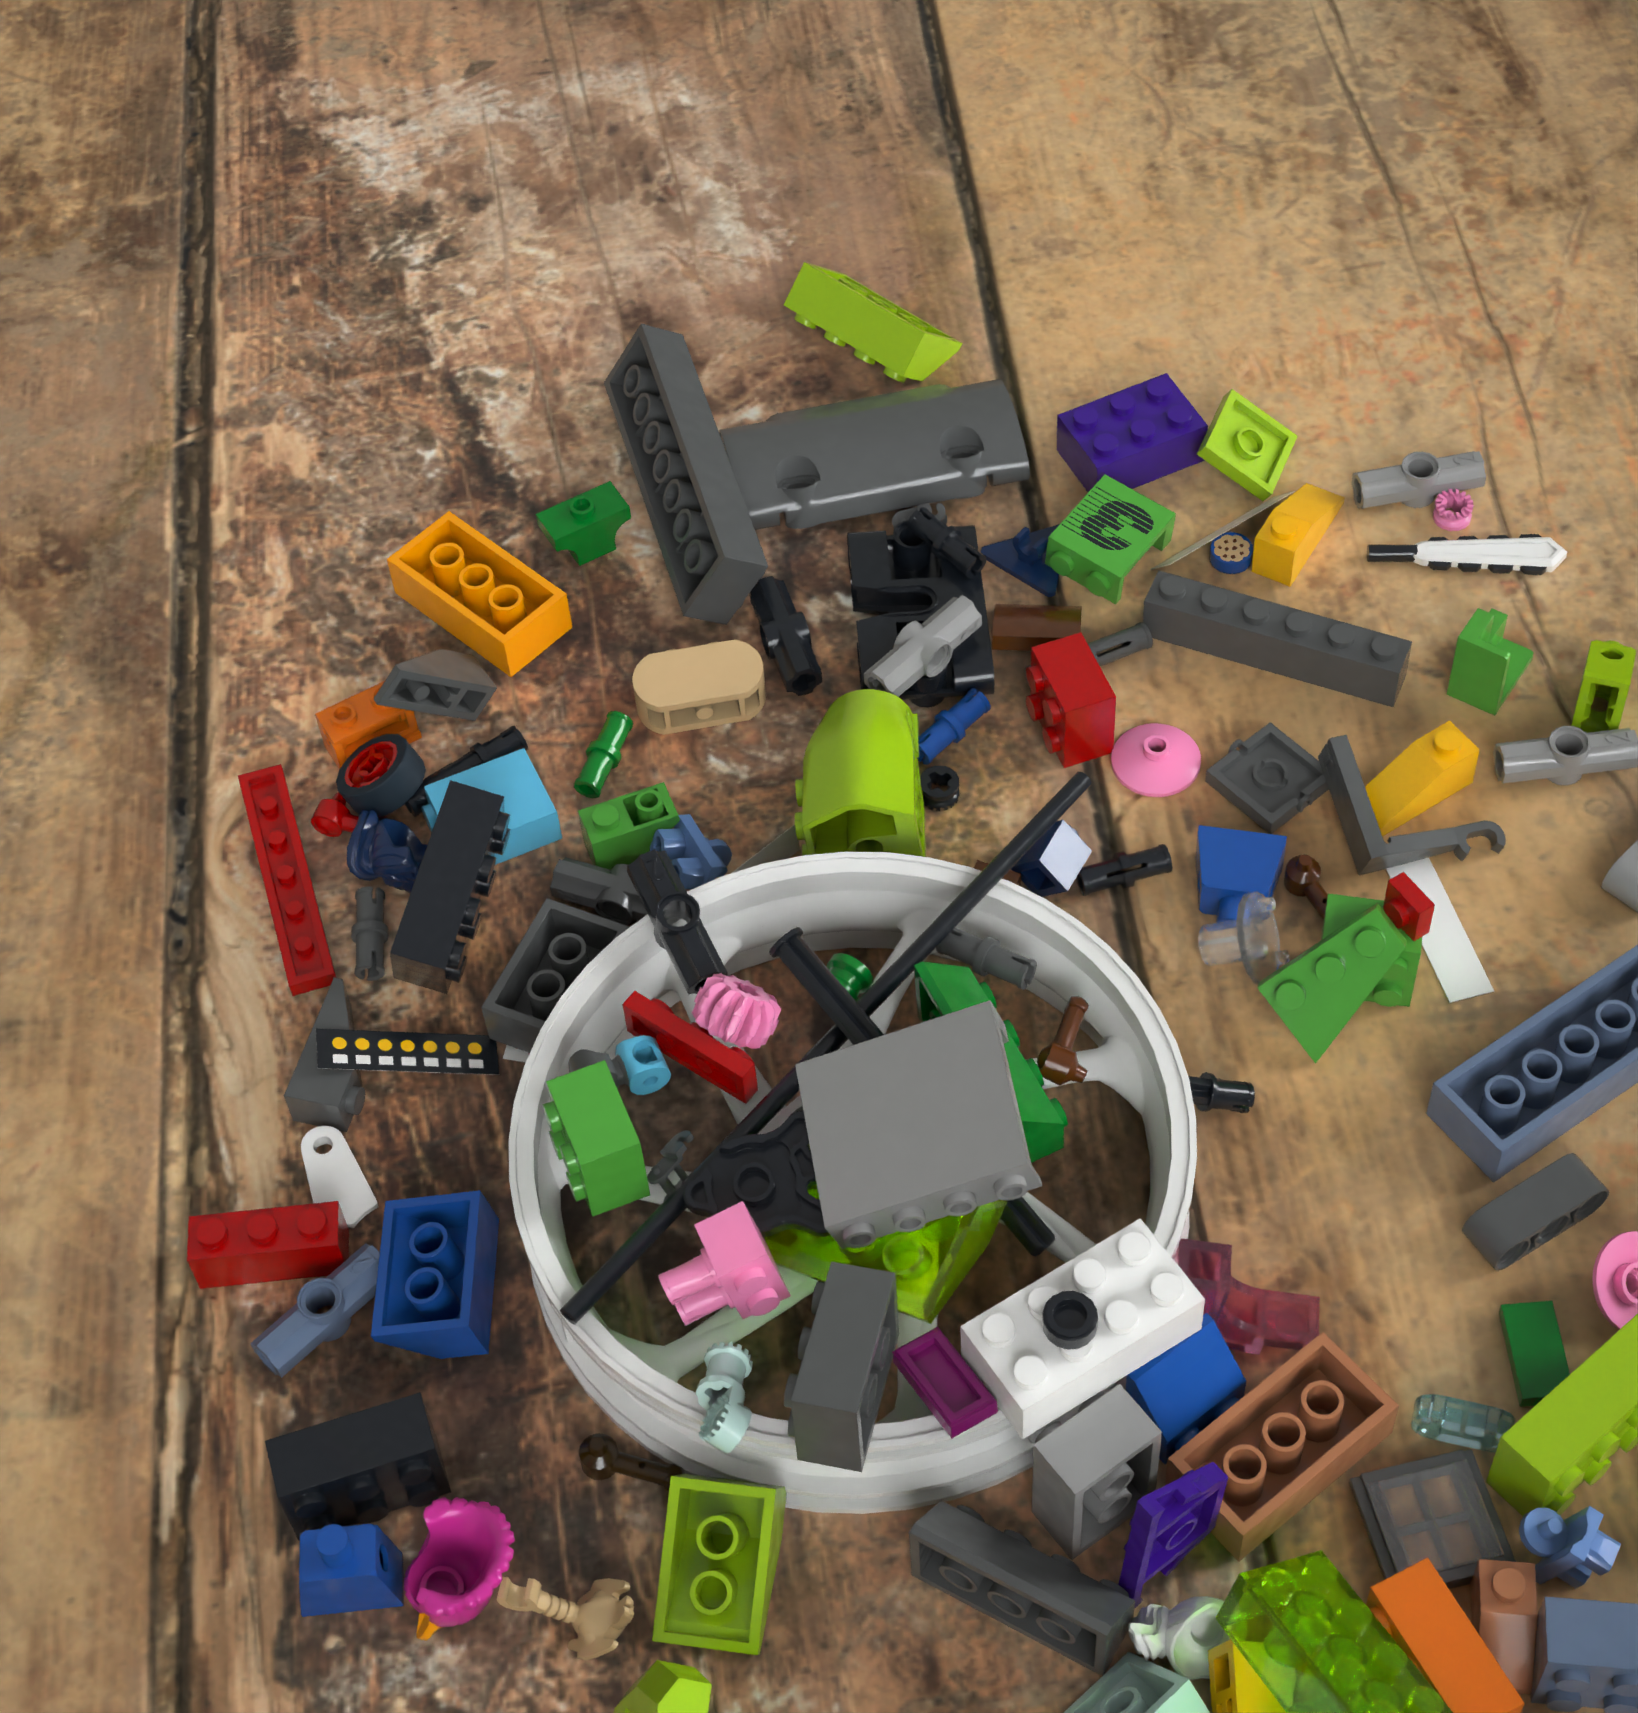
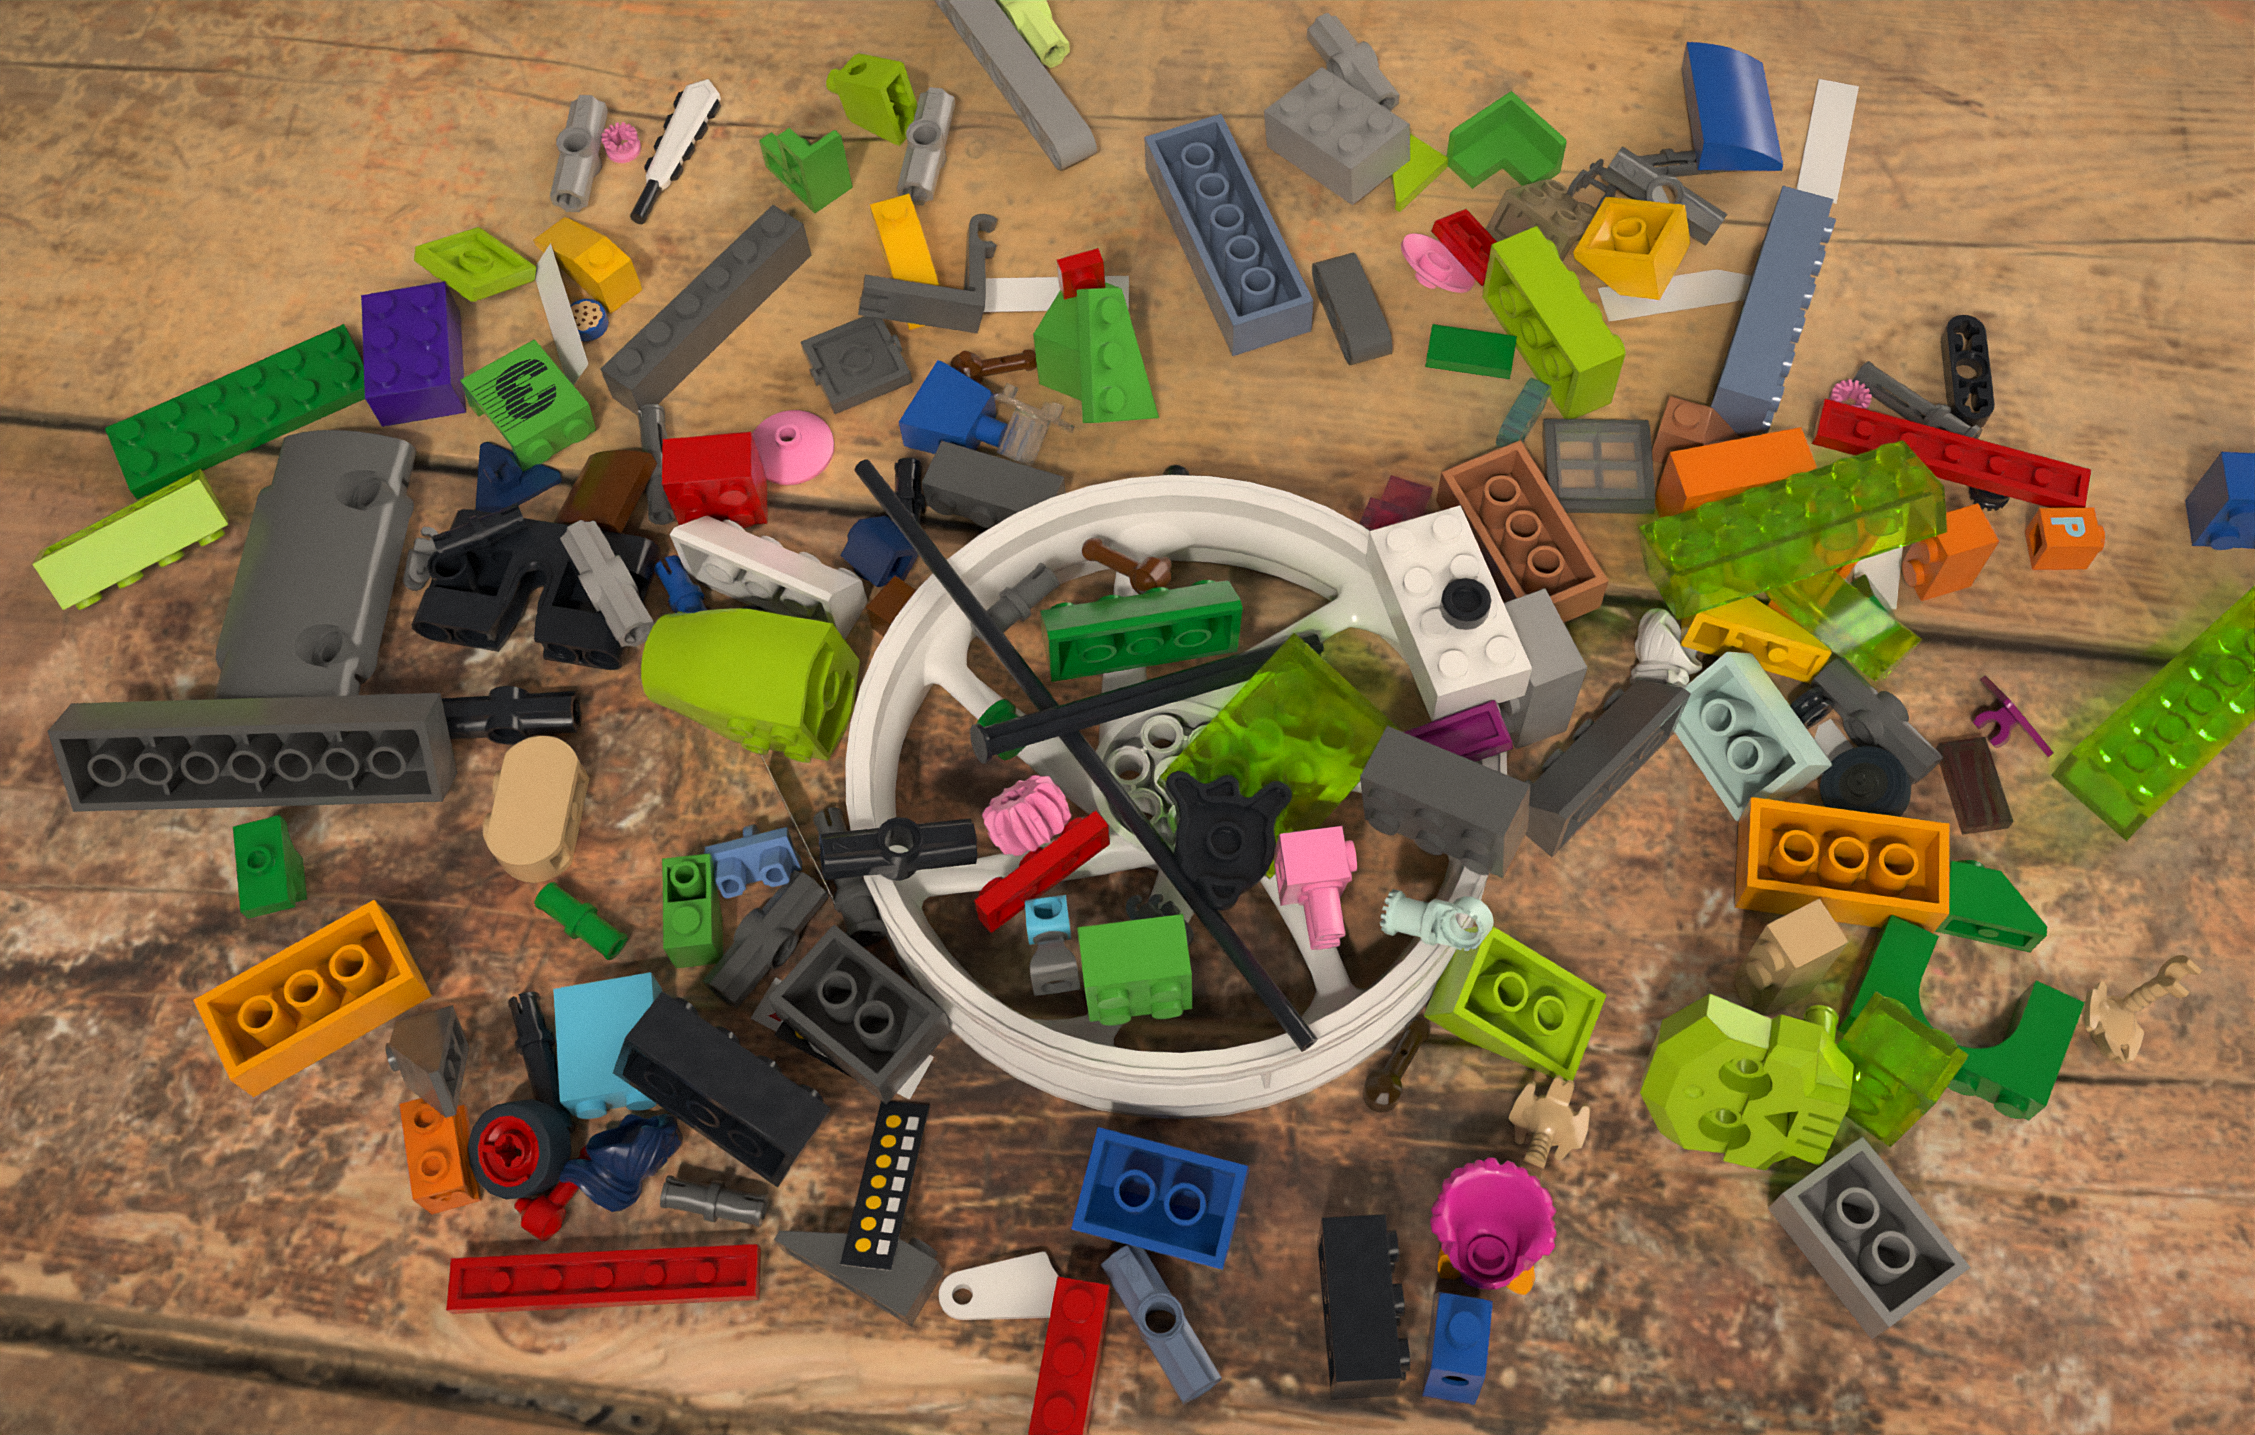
camera: 75 degrees left, 10 degrees up
light grey panel [795,1000,1043,1249] -> none
dark purple wing [1118,1462,1229,1609] -> none
medium blue hips [1519,1506,1621,1589] -> none
none -> green plate [105,324,365,500]
none -> white slope [670,516,868,639]
none -> dark grey brick [922,441,1066,528]

